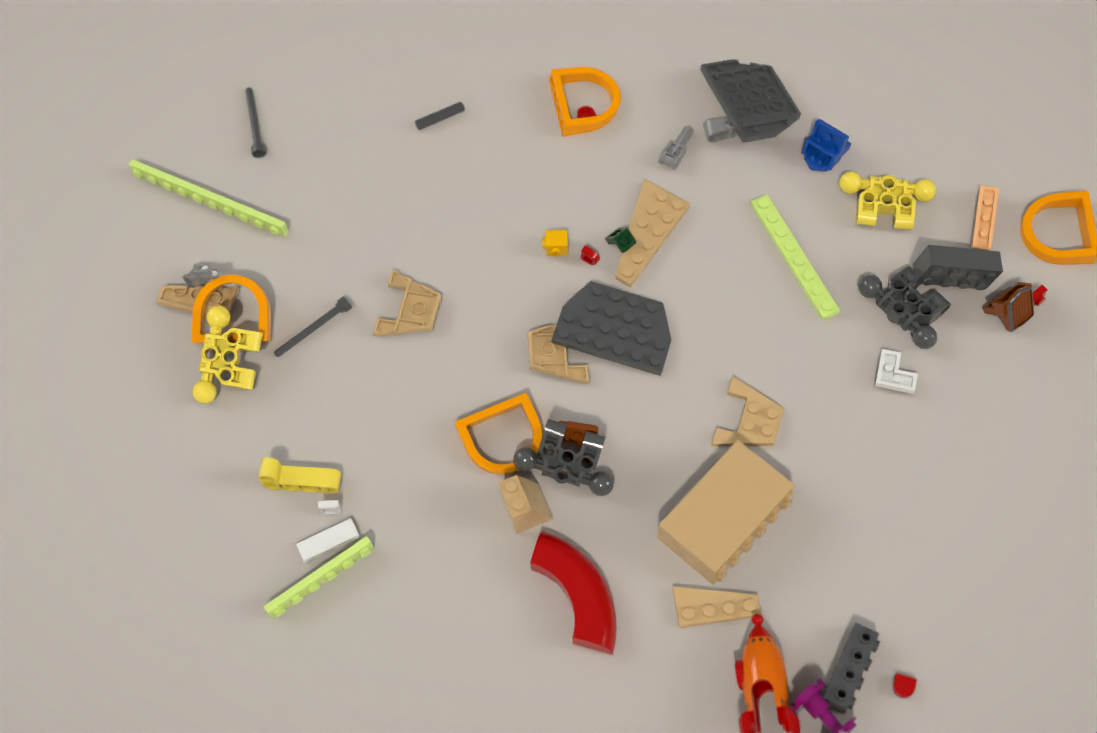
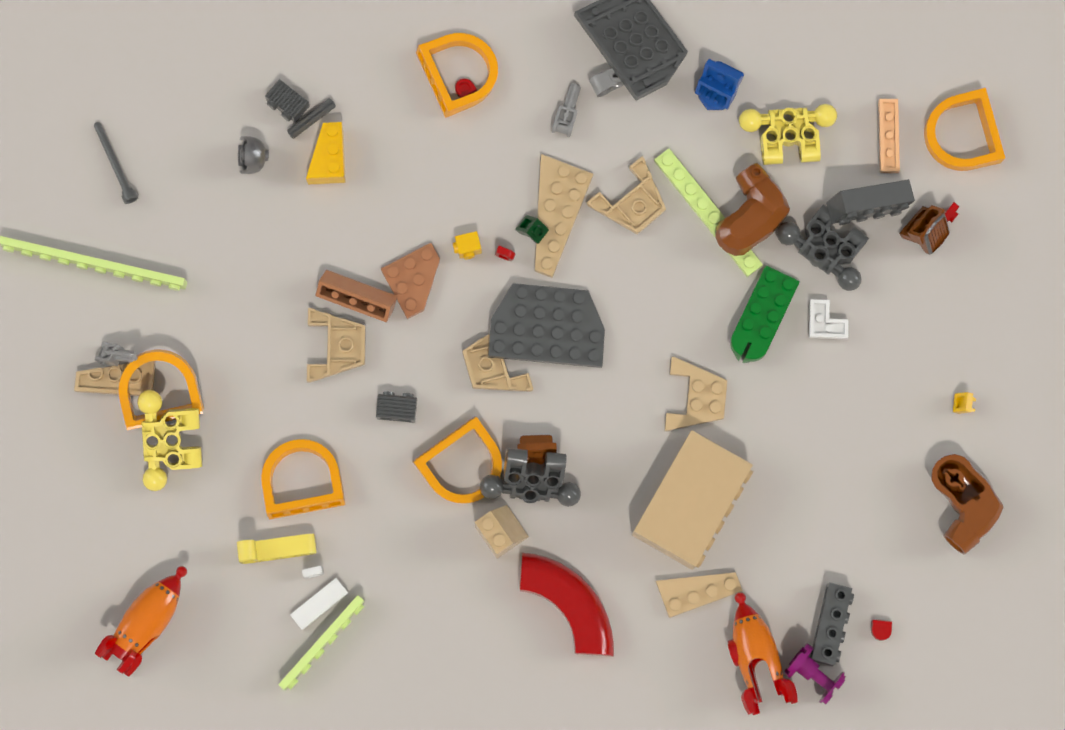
camera: 20 degrees left, 15 degrees up
dark grey piece [274,296,352,357] -> none
none -> orange piece [95,566,187,677]
none -> flat silver cylinder [238,136,269,174]
none -> light orange window [261,439,346,520]
none -> dark grey brick [265,79,309,123]
none -> yellow wedge [306,122,346,185]
none -> nougat brick [315,270,397,323]
none -> dark grey brick [376,391,418,423]
none -> nougat plate [381,243,440,320]
none -> tan wing [587,156,666,235]
none -> dark orange piece [715,163,790,256]
none -> green plate [730,266,800,363]
none -> dark orange piece [932,454,1004,555]
none -> yellow tile [953,392,976,414]

